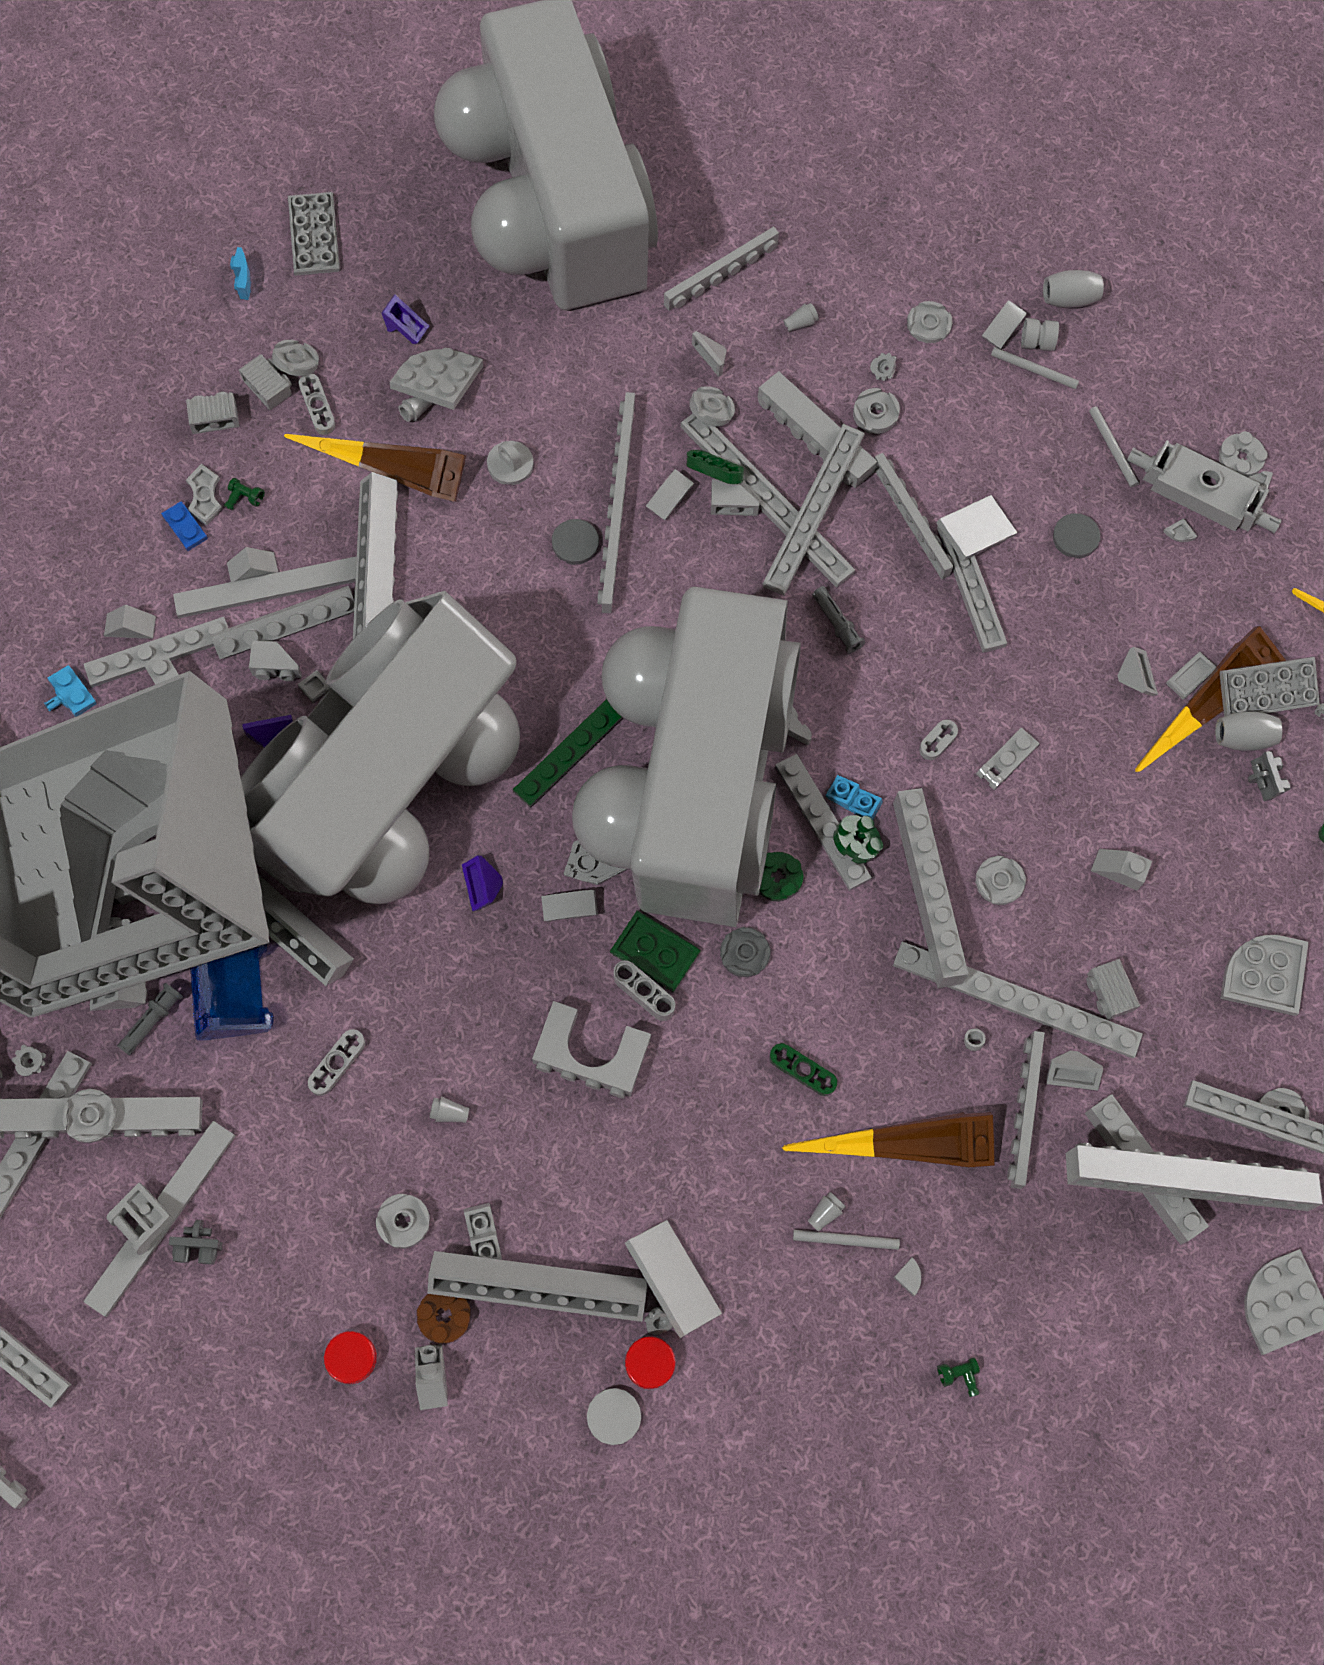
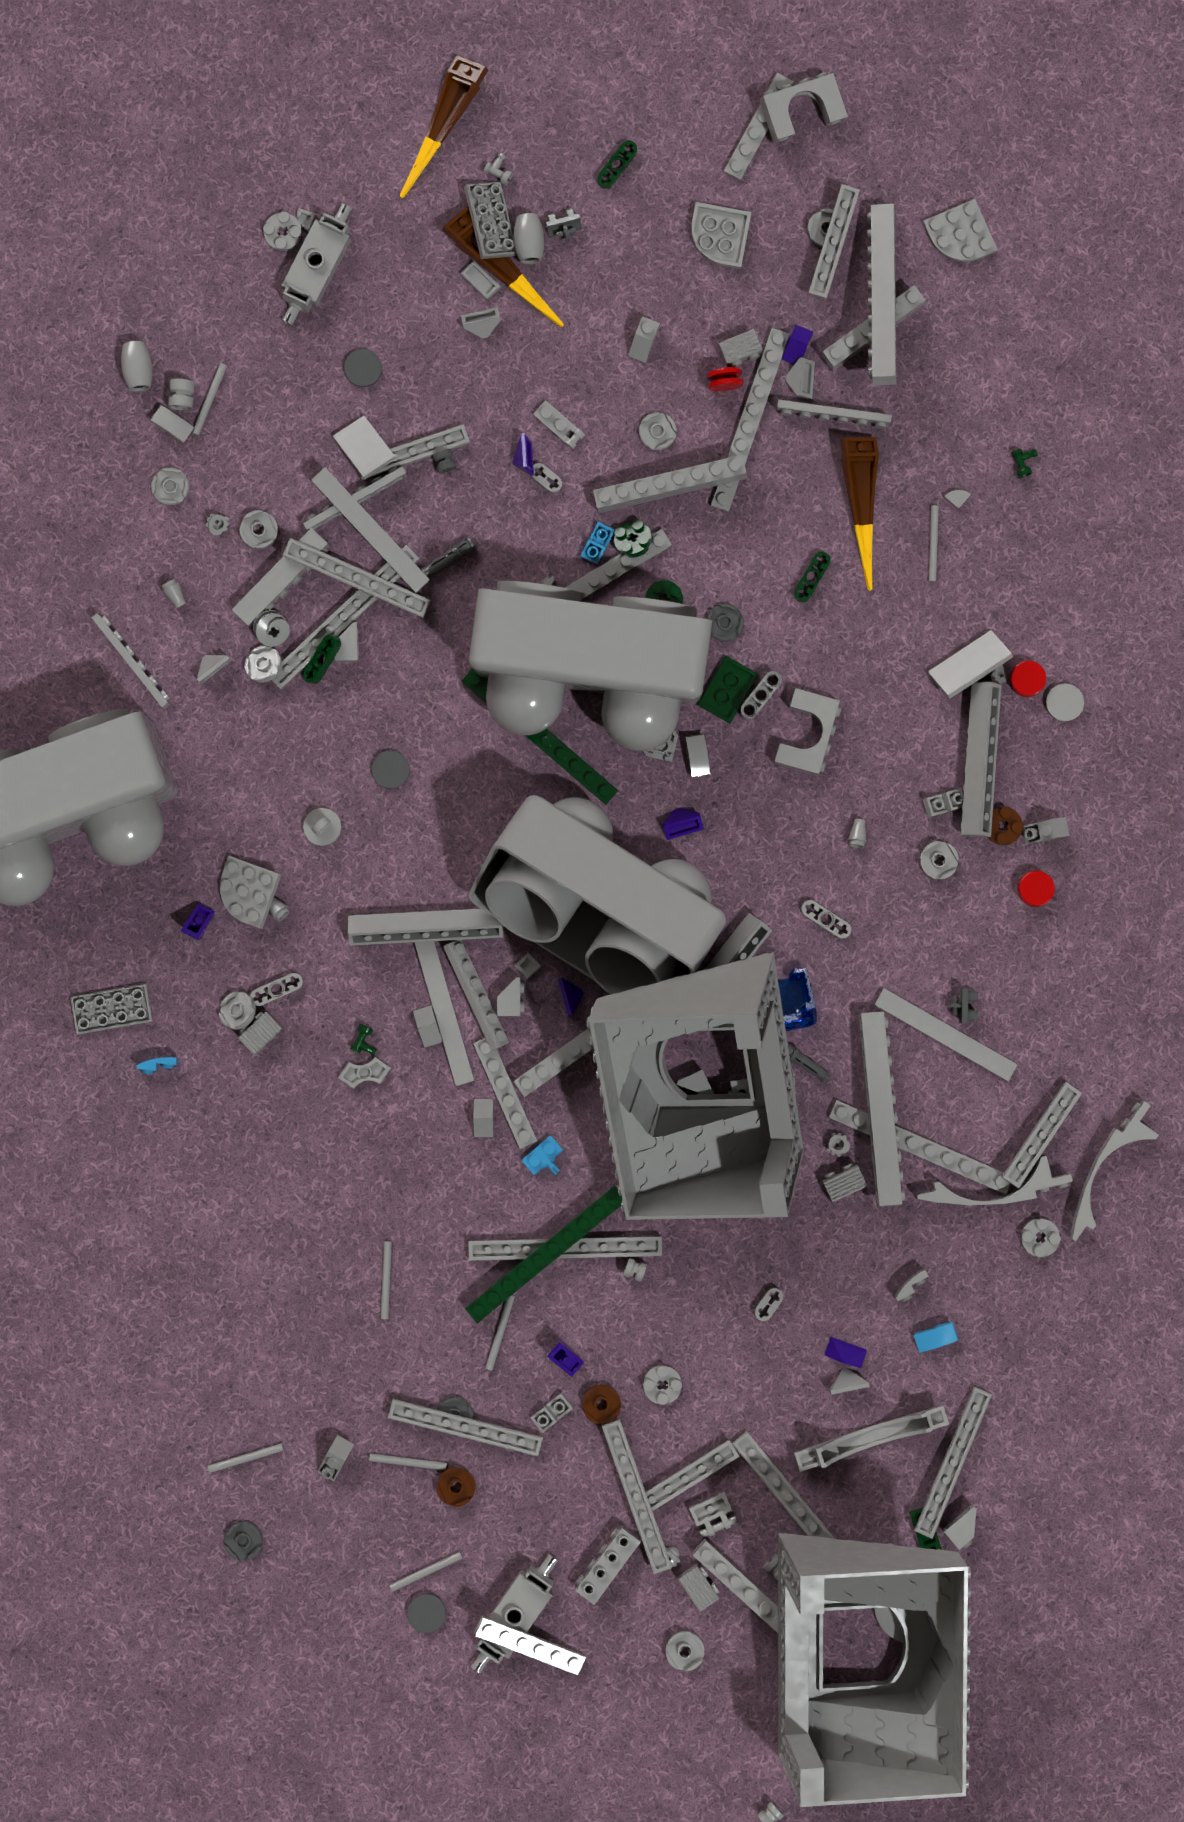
camera: 90 degrees left, 15 degrees up
light grey tile [61,1089,117,1143] -> none
light grey plate [106,1183,174,1255] -> none
blue plate [161,501,208,551] -> none
light grey brick [186,392,240,434] -> none
reddish brown plate [284,434,466,502] -> none
light grey plate [597,392,635,613] -> none
light grey slope [646,469,694,520] -> none
light grey cone [808,1192,846,1232] -> none
light grey hinge [964,1029,986,1051] -> none
light grey bar [1089,406,1139,487] -> none
light grey tile [1163,518,1197,542] -> none
none -> light grey piece [253,610,290,647]
none -> light grey tile [311,467,430,593]
none -> dark grey wheel [433,449,457,474]
none -> dark purple slope [513,433,534,476]
none -> red head [707,367,743,392]
none -> dark purple slope [782,325,813,365]

